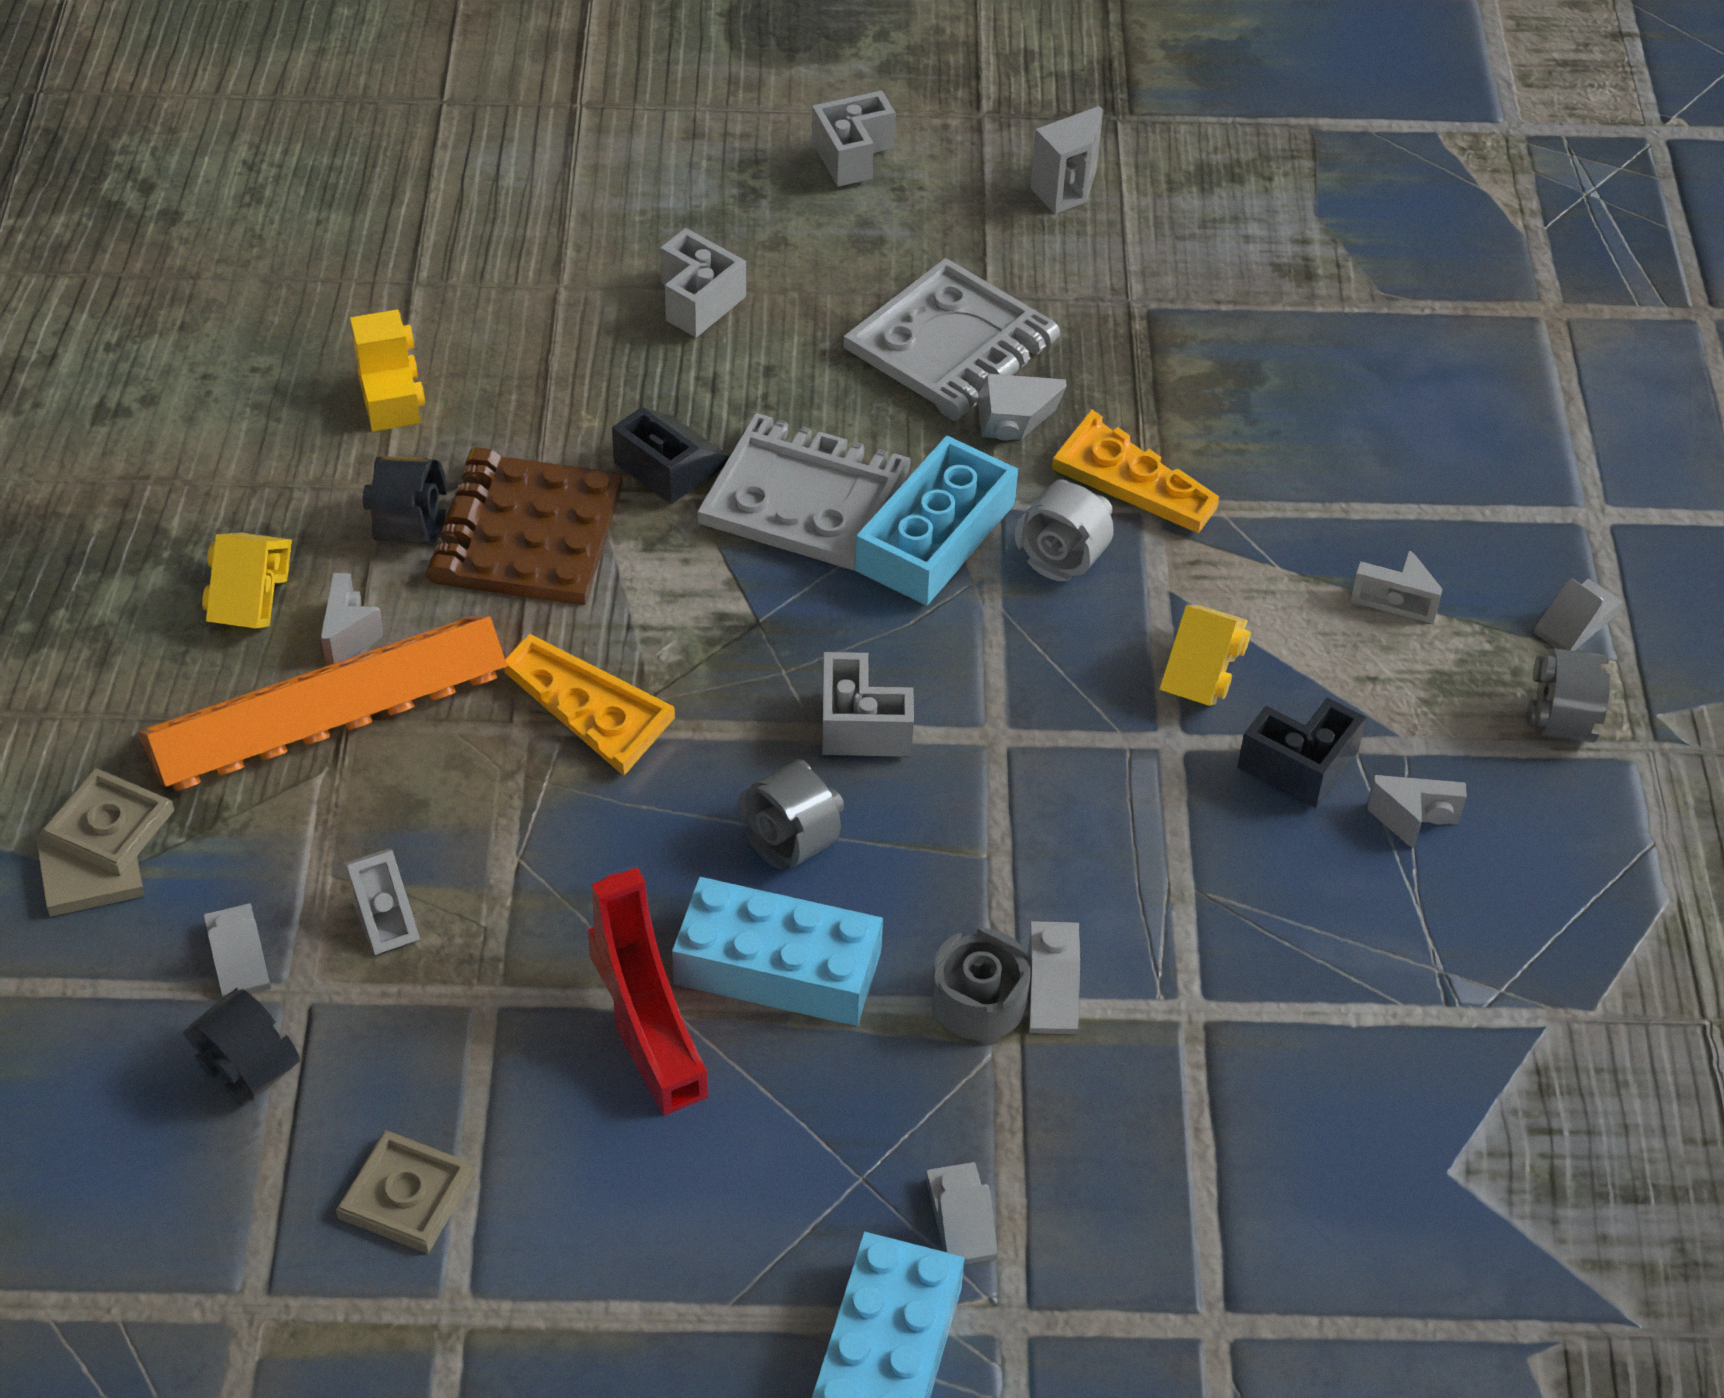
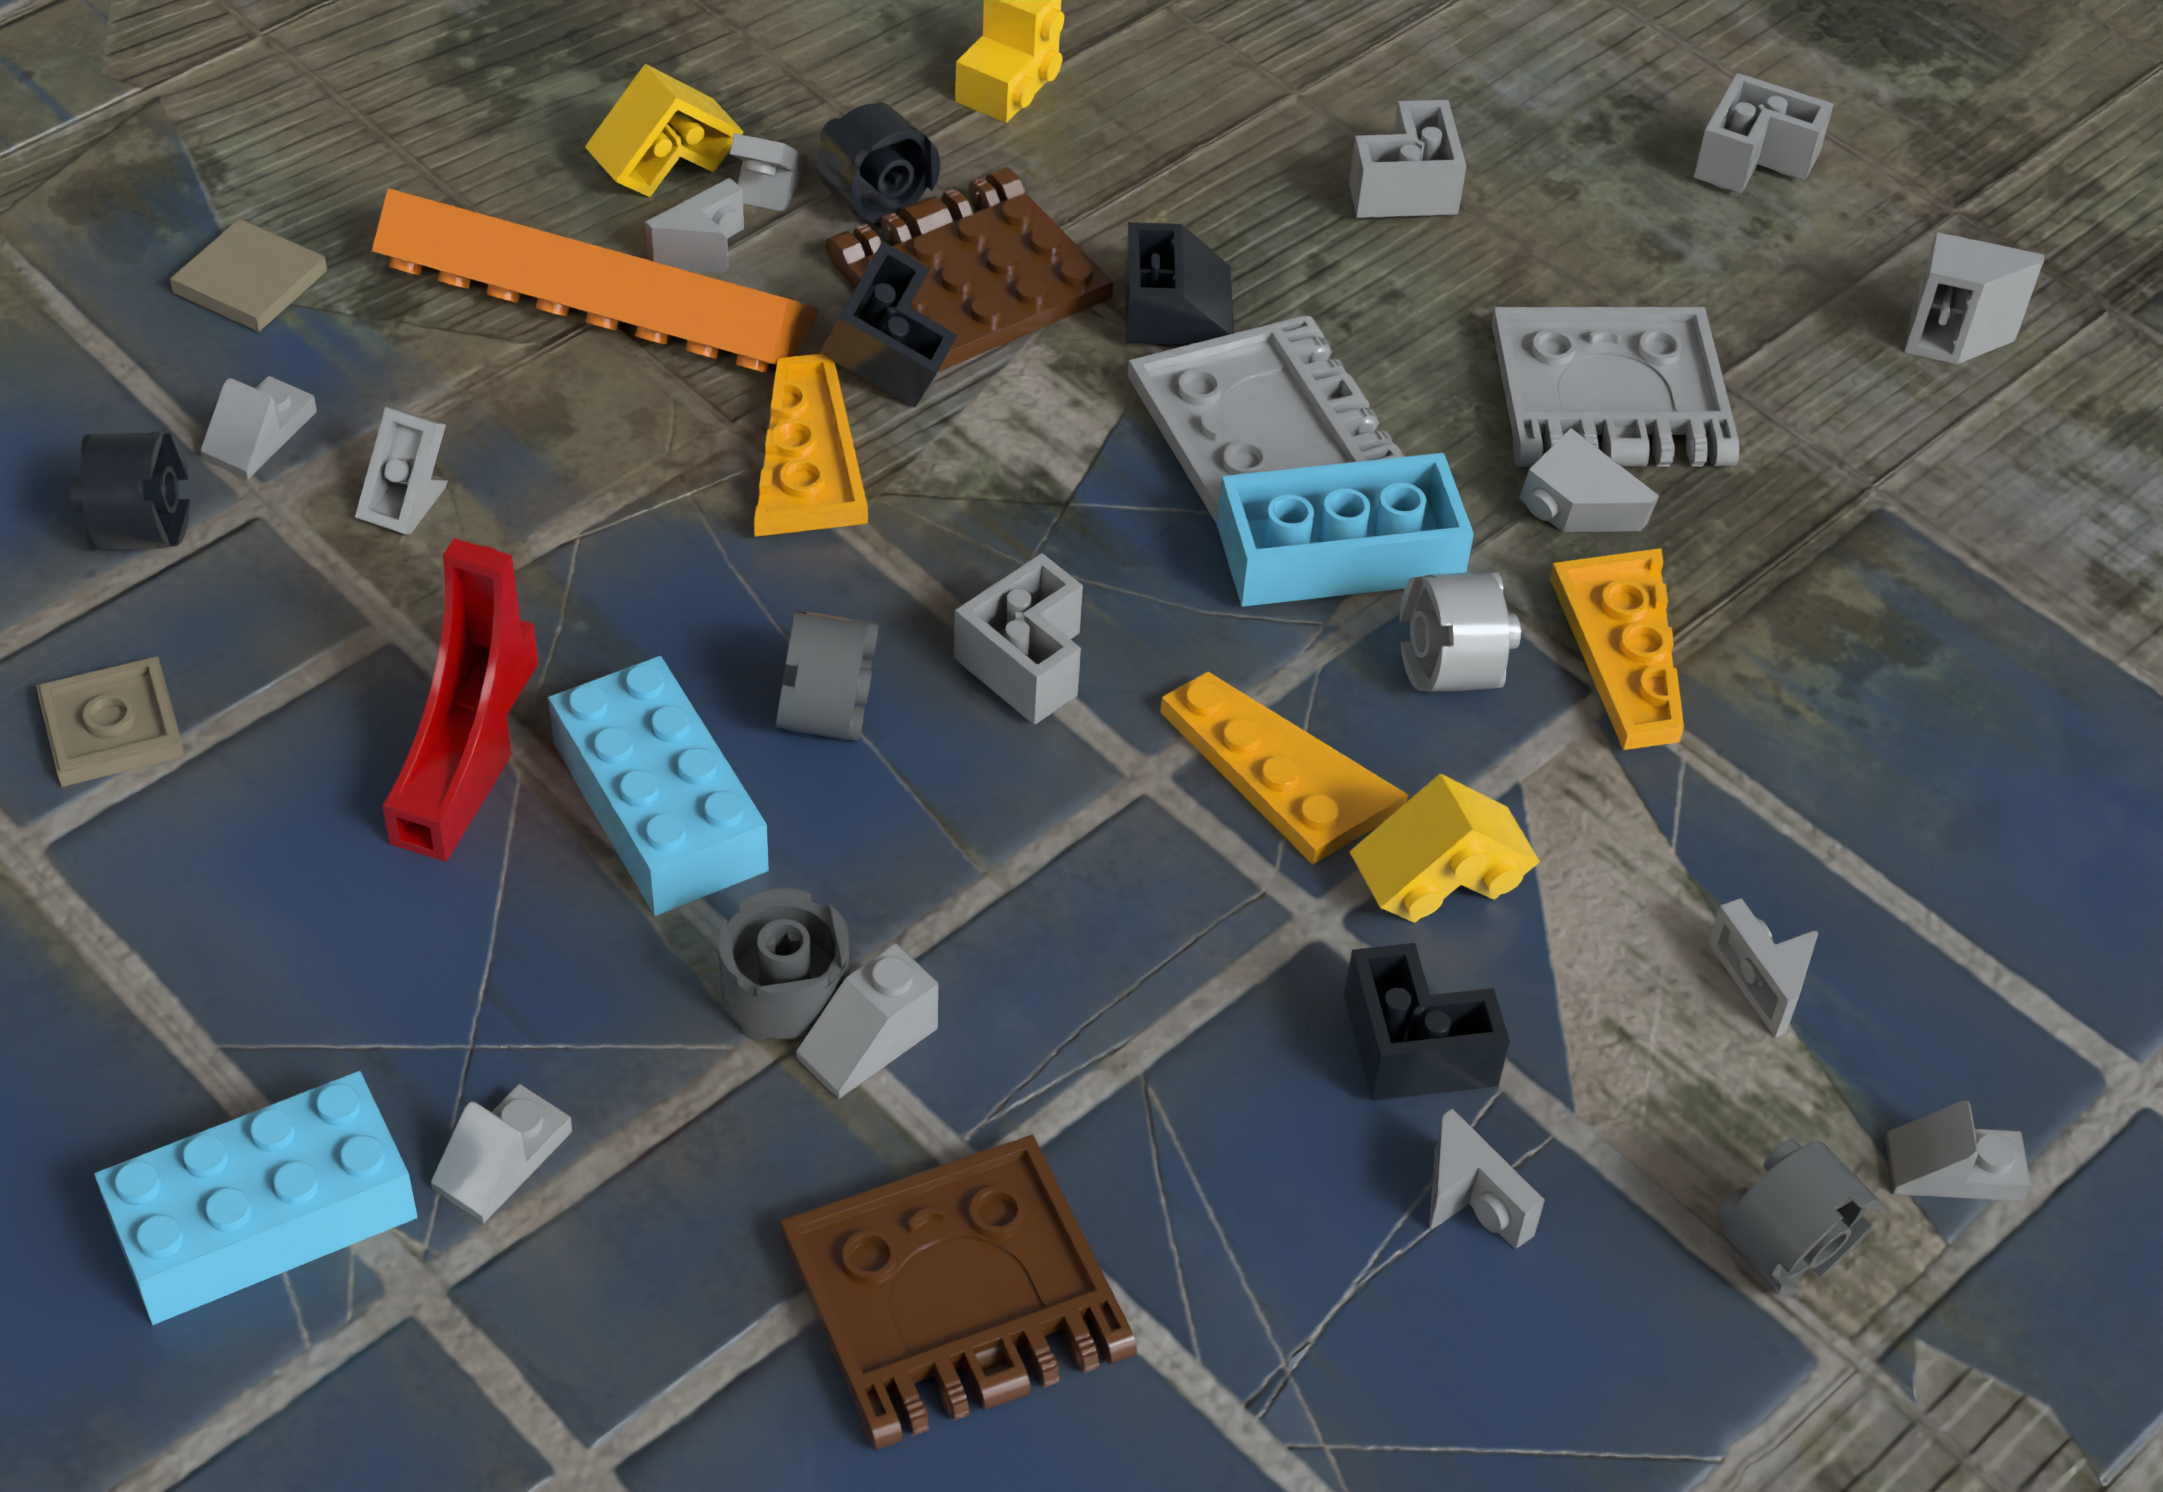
camera: 45 degrees right, 0 degrees up
dark tan tile [40,768,174,876] -> none
none -> light grey slope [730,133,808,211]
none -> reddish brown hinge [781,1134,1137,1451]
none -> black brick [819,241,957,408]
none -> light orange wing [1160,672,1408,865]

